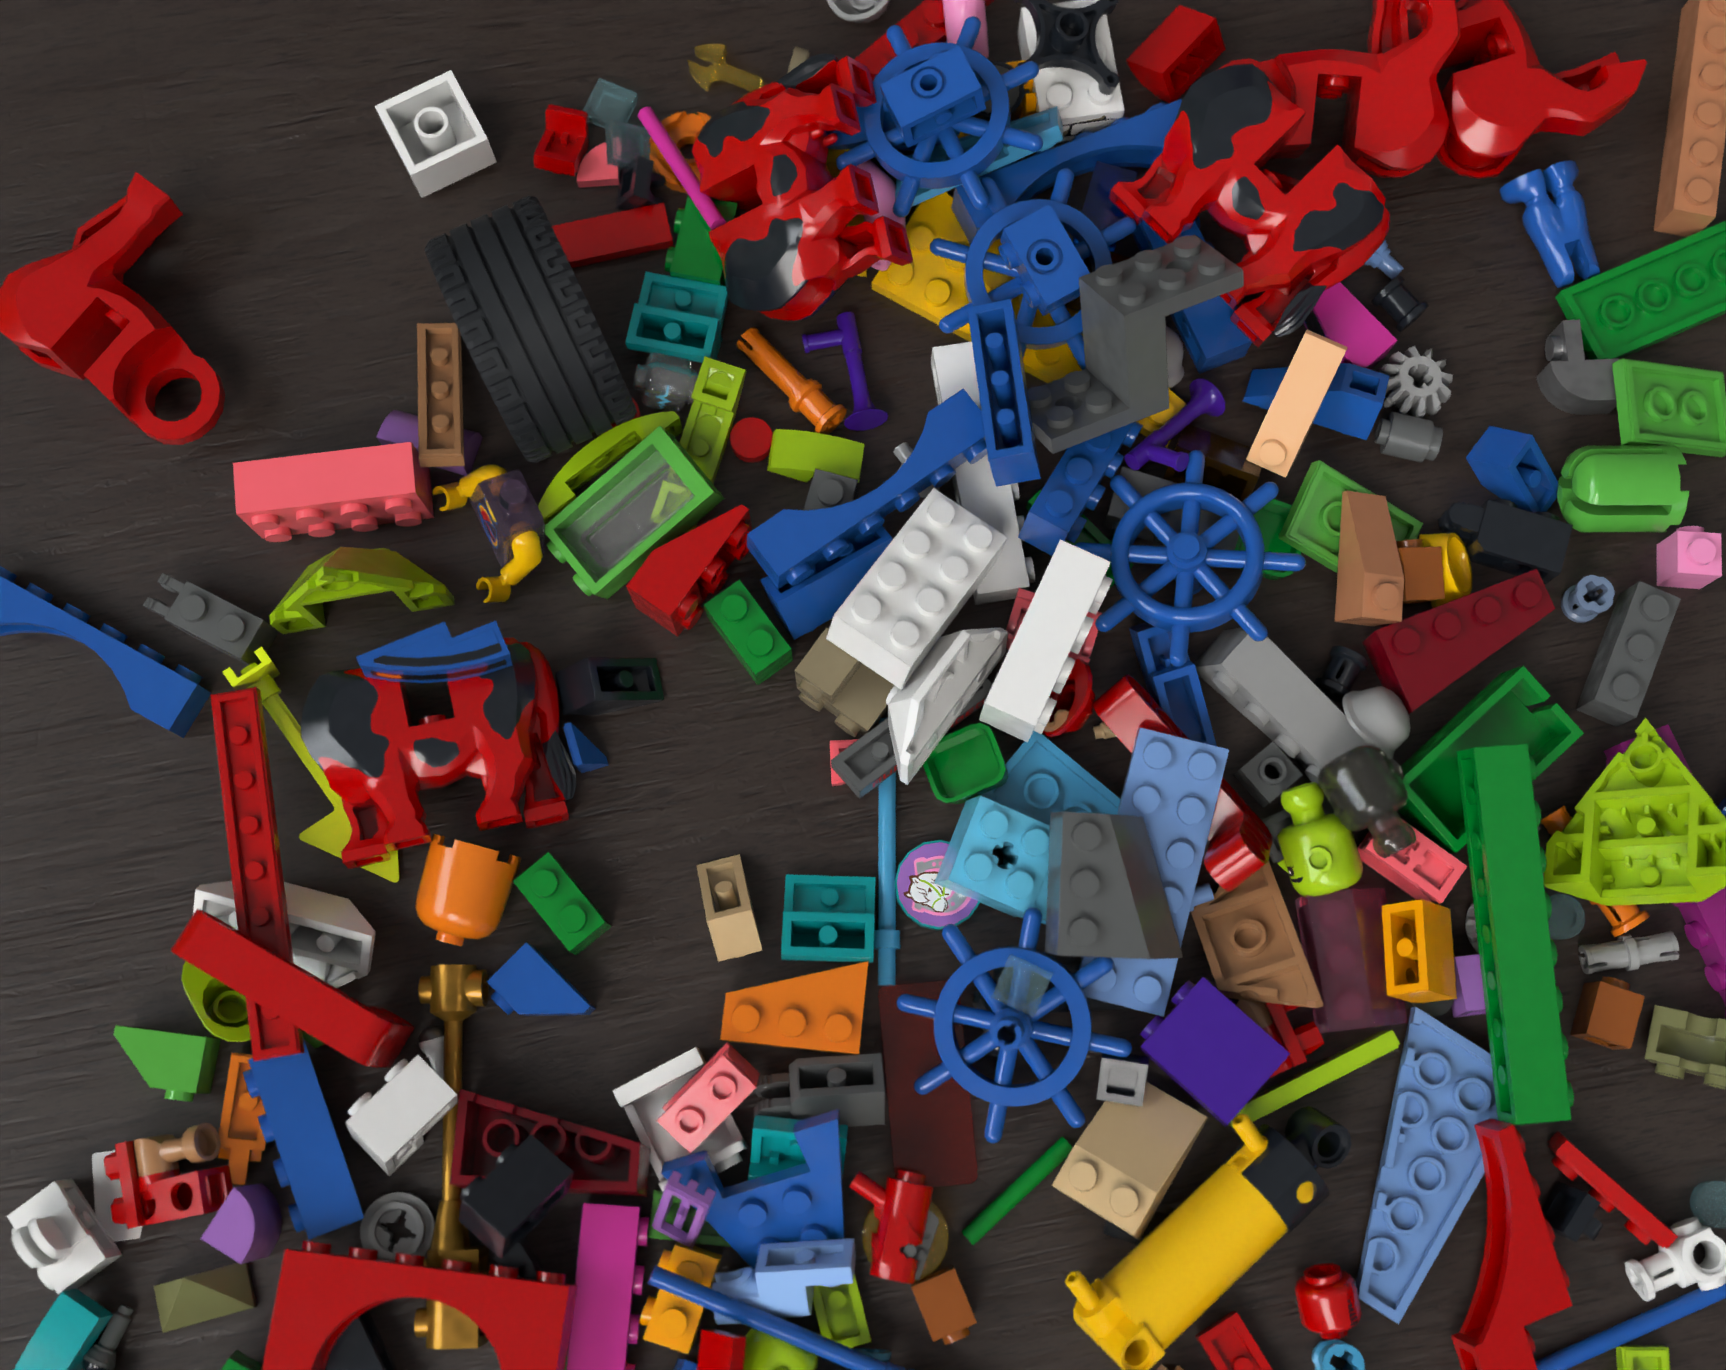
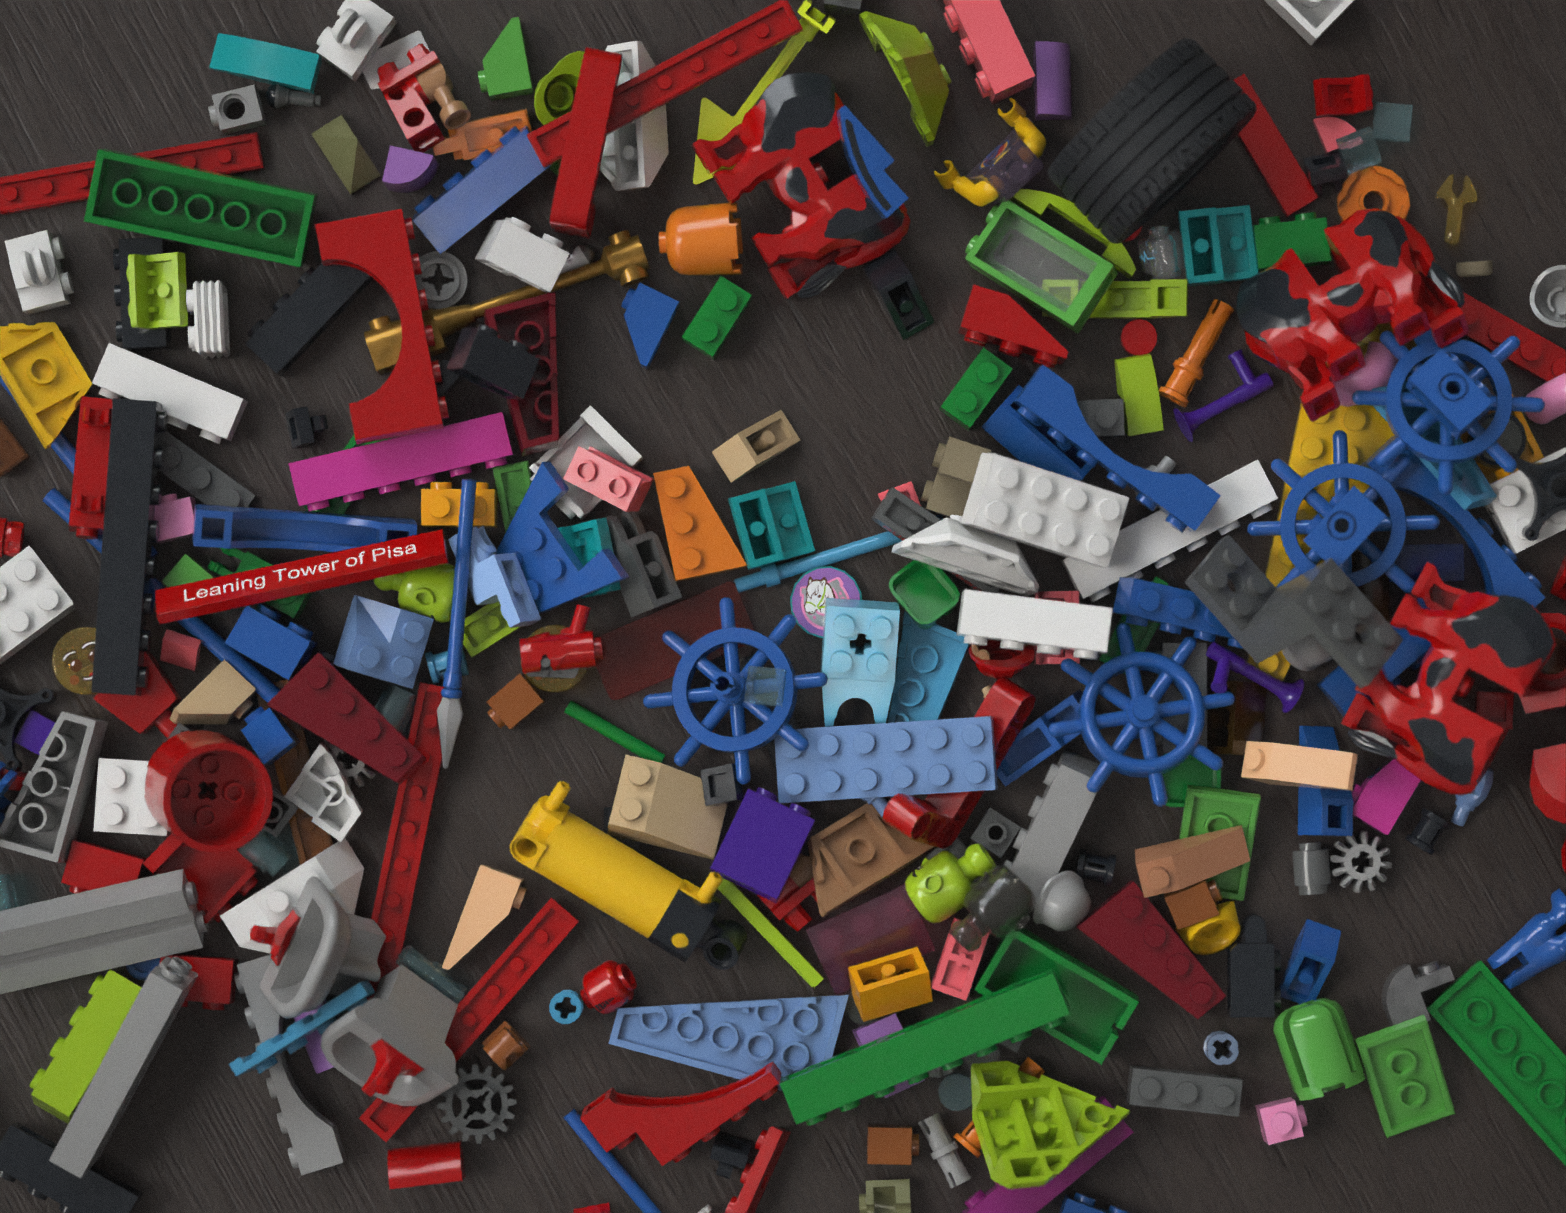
camera: 80 degrees right, 10 degrees up
medium nougat tile [417,323,465,467] -> none
blue slope [563,722,609,773] -> none
dark pink bar [638,107,726,230] -> none
medium lavender tile [652,1171,716,1248] -> none
blue brick [967,299,1041,487] -> none
dark grey wedge [1045,812,1183,959] -> none

